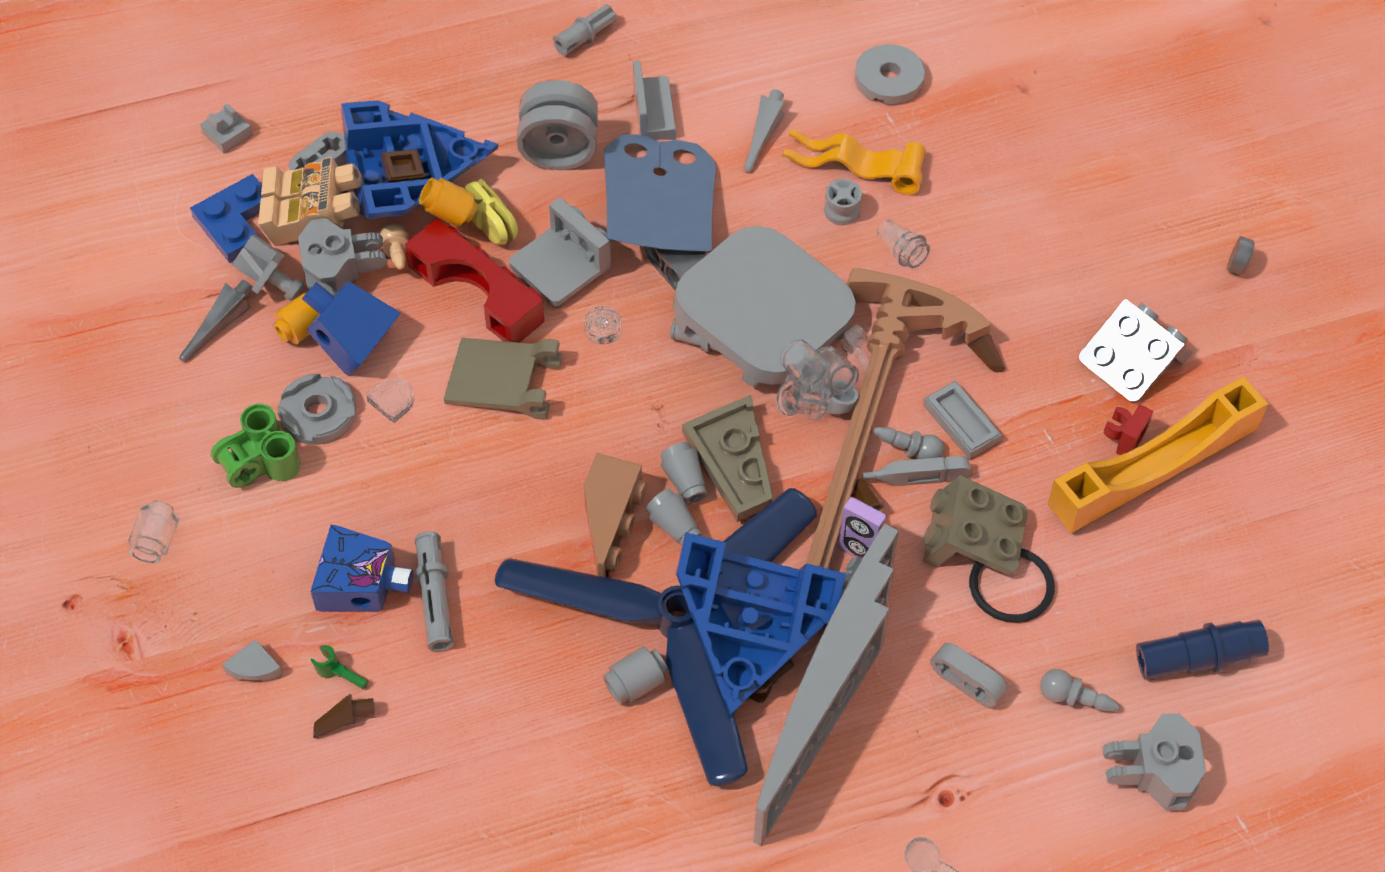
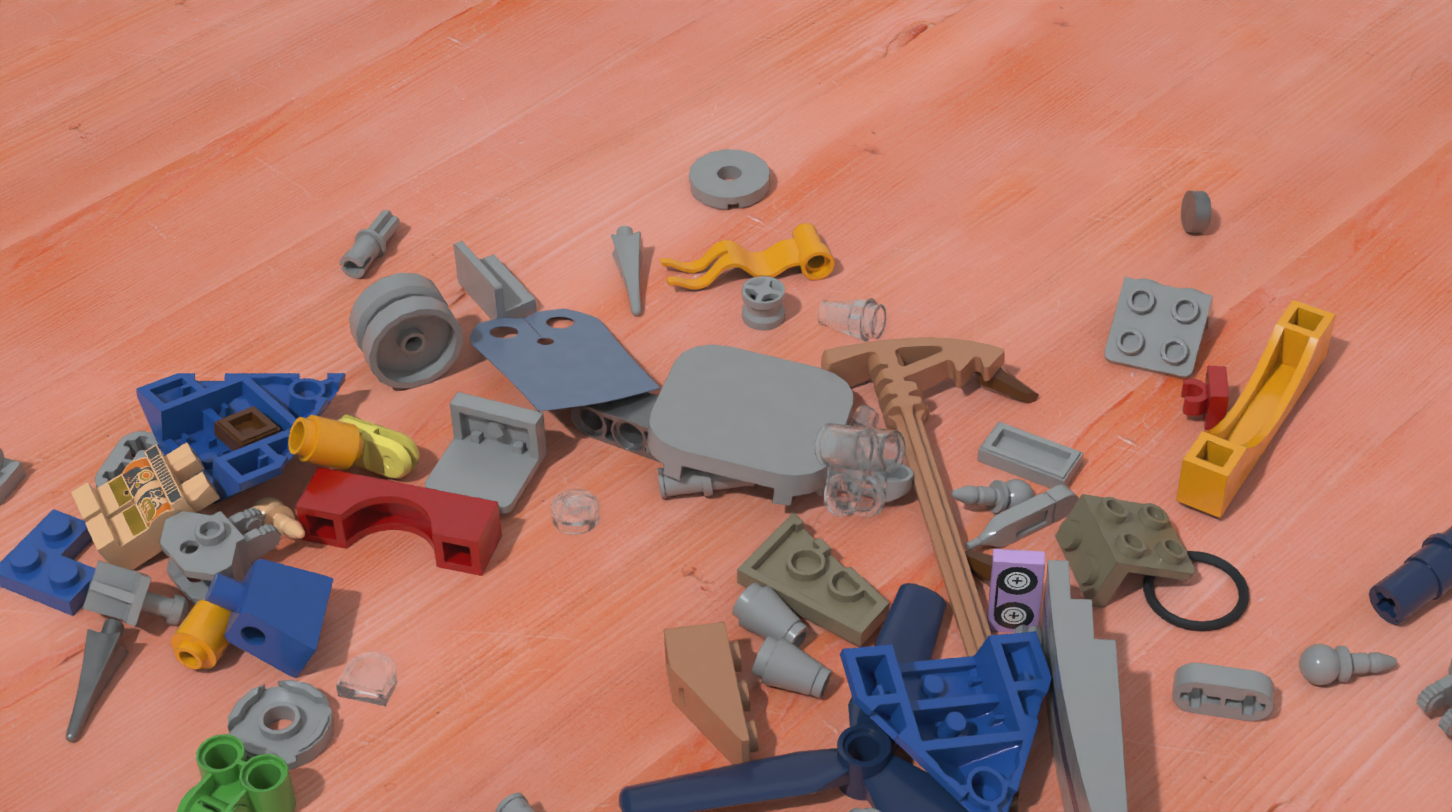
camera: 25 degrees left, 15 degrees down
dark tan flag [443,338,563,419] -> none

